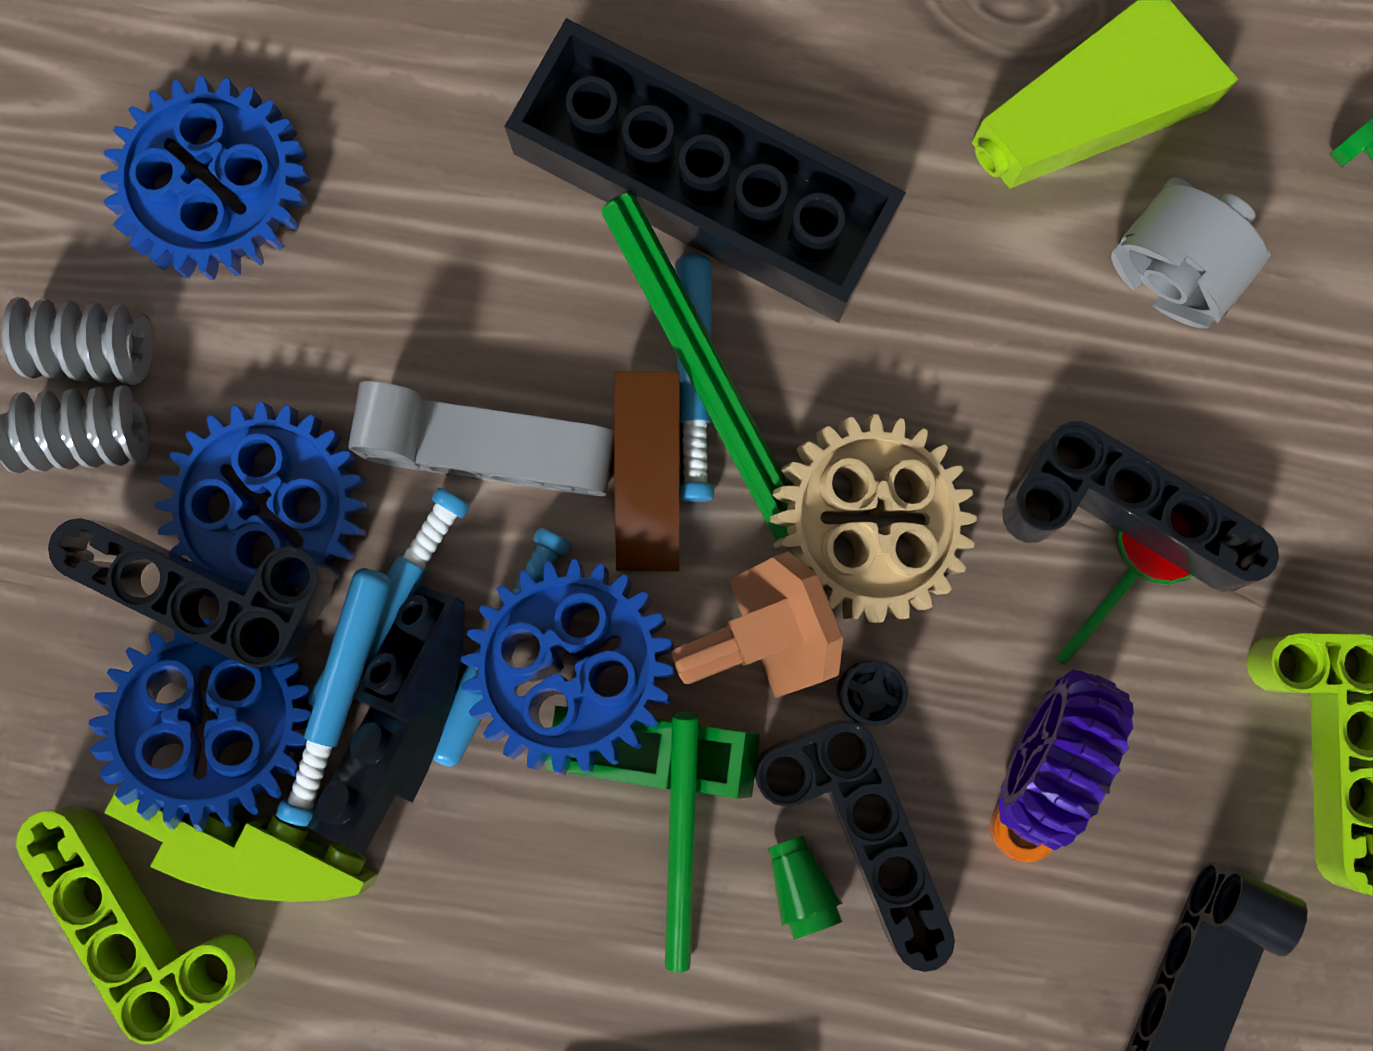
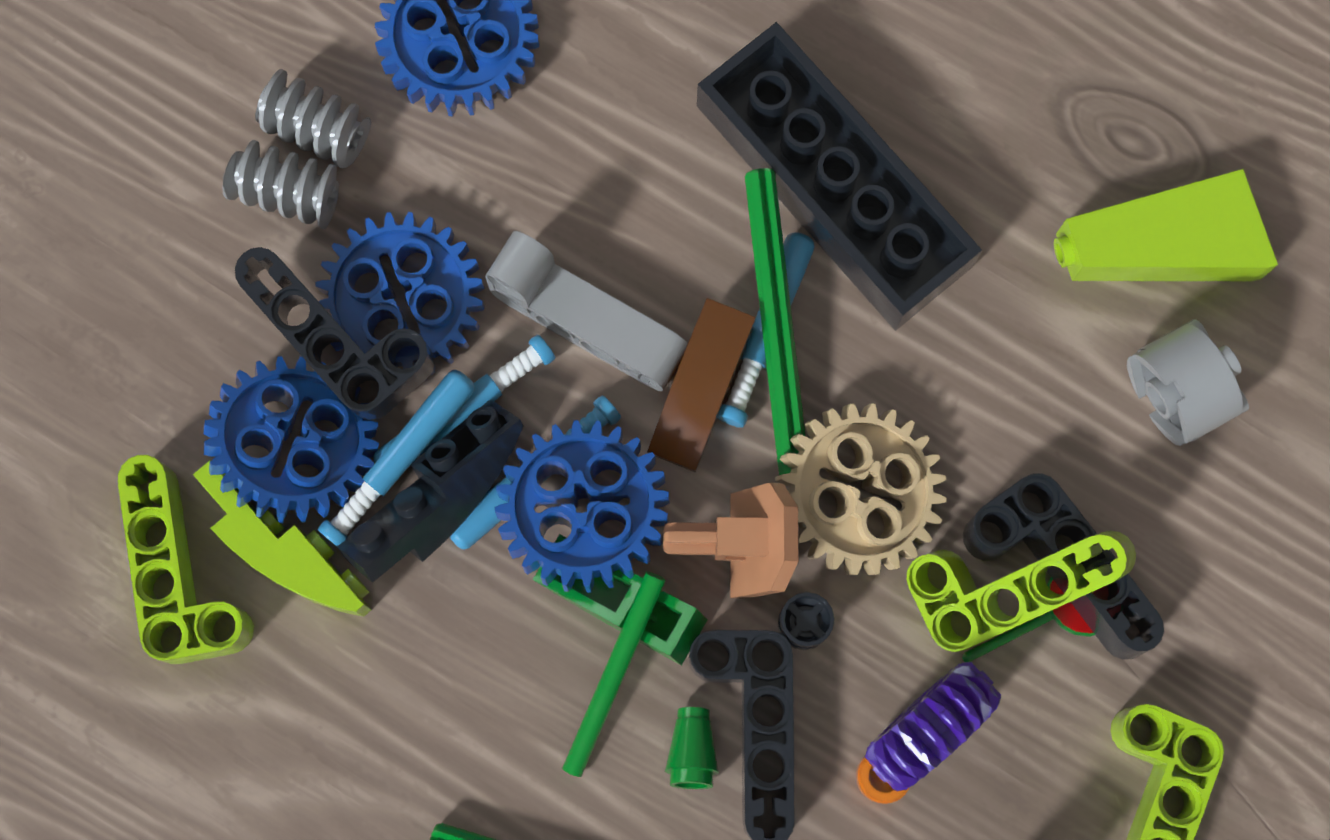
camera: 20 degrees right, 5 degrees down
none -> lime beam [906,530,1136,652]

